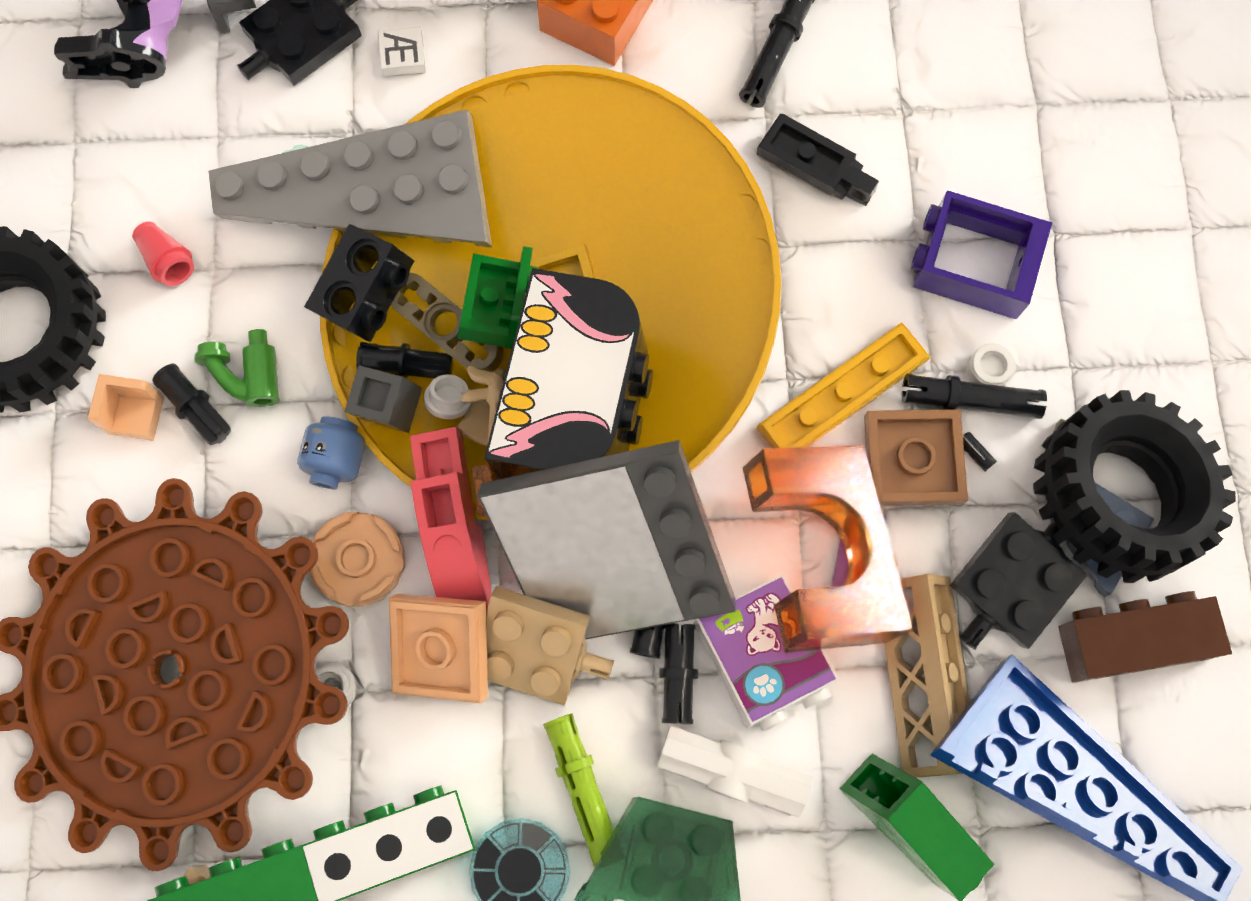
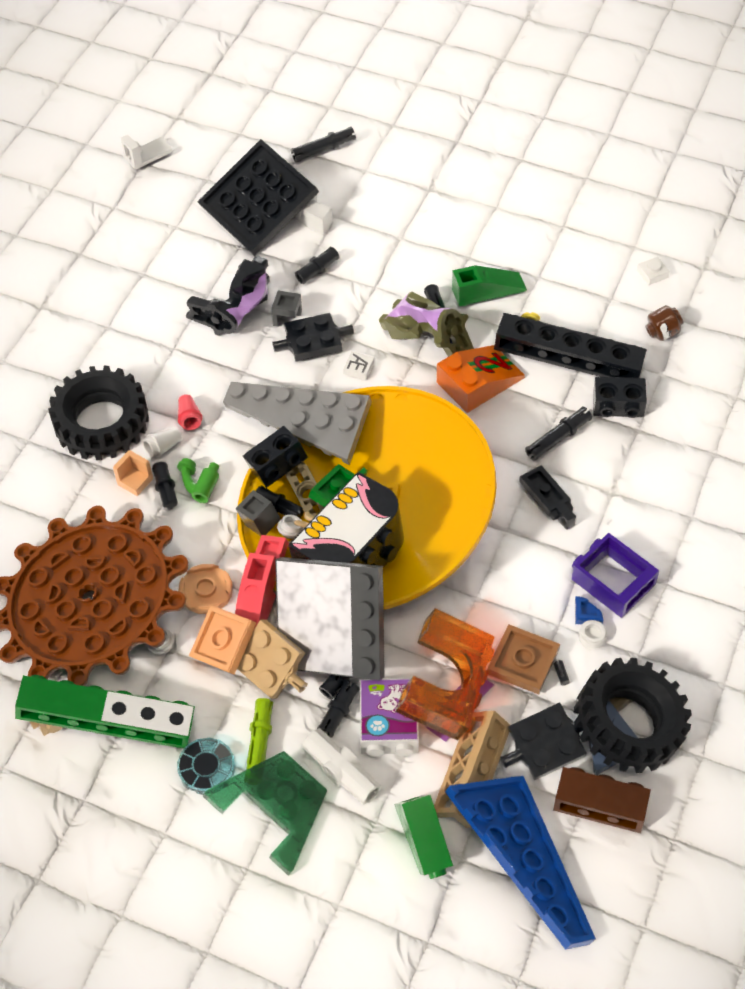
camera: 30 degrees right, 20 degrees down
medium blue head [297,416,365,490] -> none
yellow tile [756,322,930,465] -> none
black pin [901,373,1047,419] -> none
none -> white cone [142,427,182,457]
none -> blue tile [575,596,604,625]

